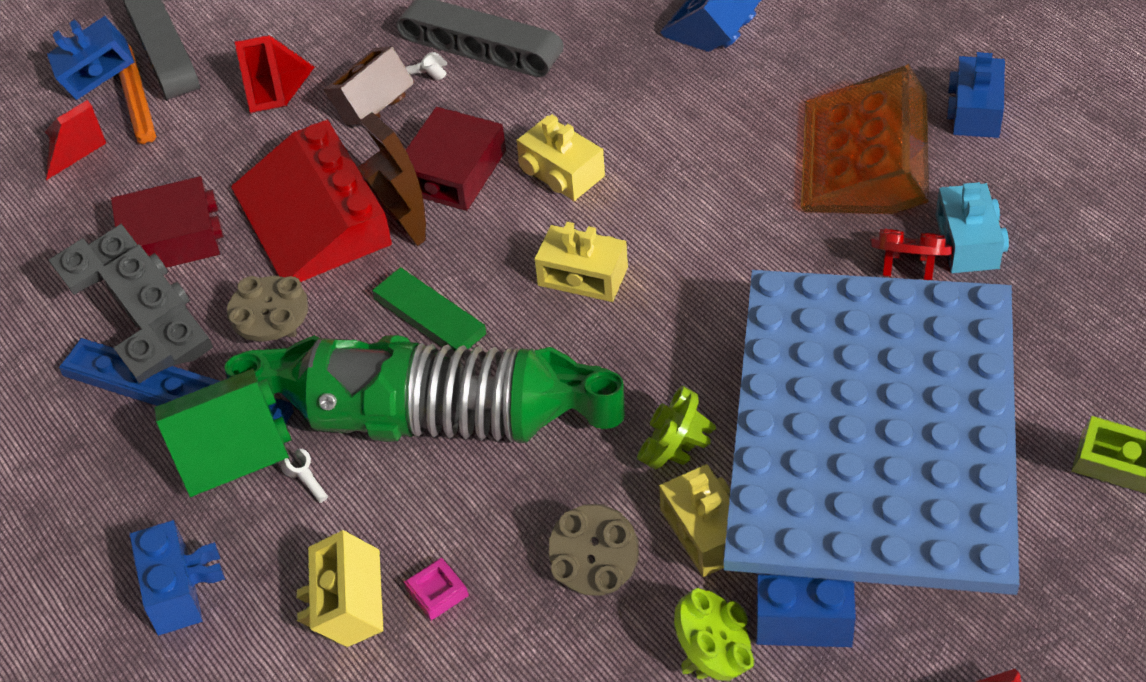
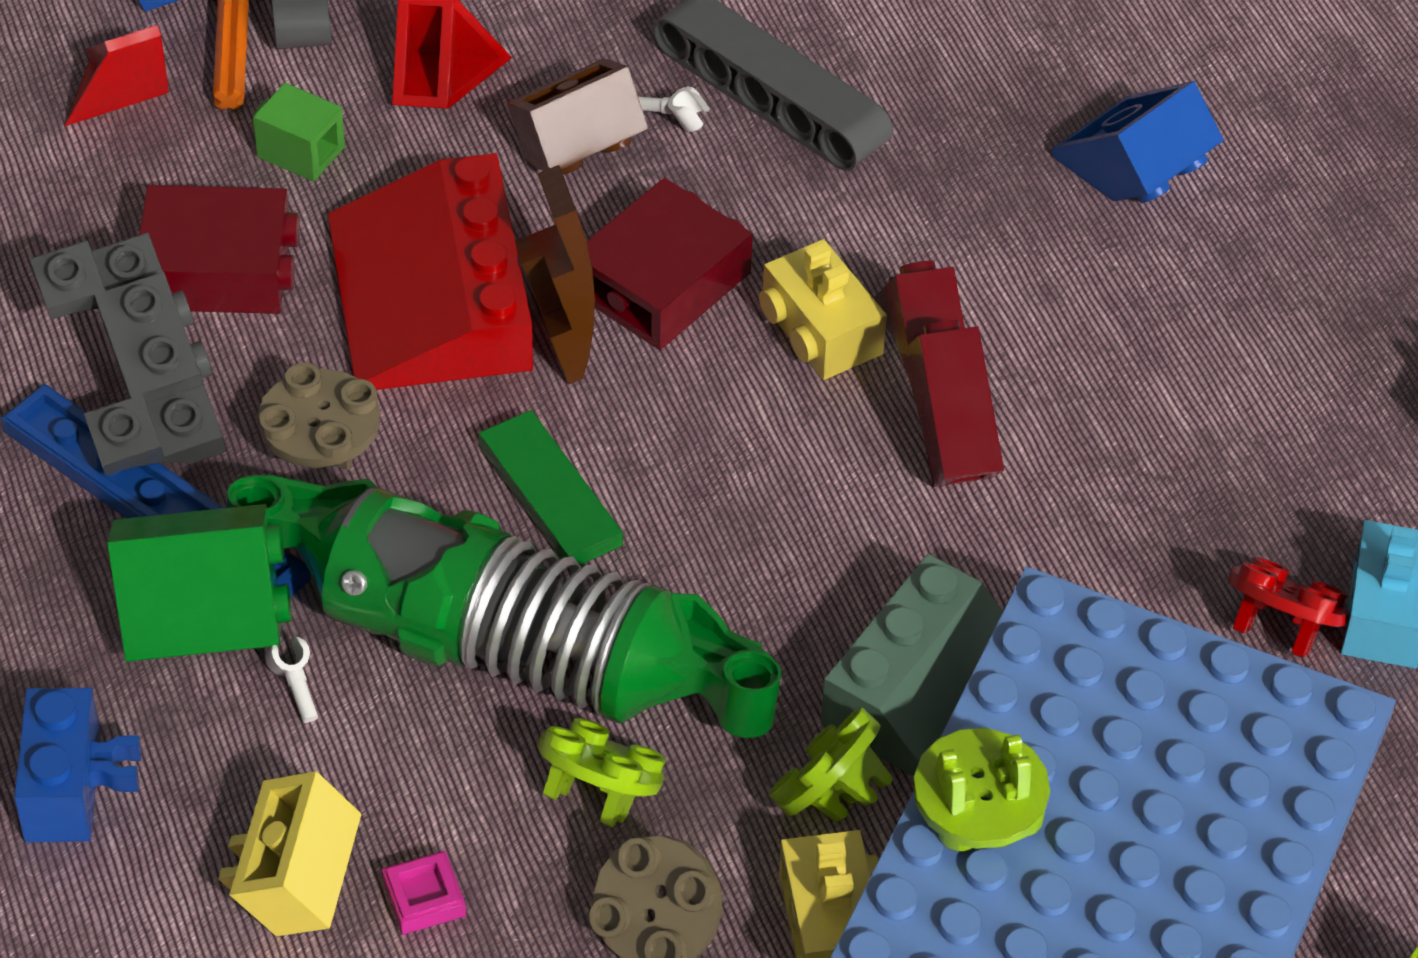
camera: 10 degrees right, 0 degrees up
light yellow brick [534,222,628,302] -> none
clear orange slope [801,64,929,214] -> none
none -> bright green brick [252,83,345,182]
none -> lime plate [537,718,666,828]
none -> sand green slope [821,554,1003,777]
none -> dark red arch [875,261,1004,488]
none -> lime plate [913,728,1050,852]

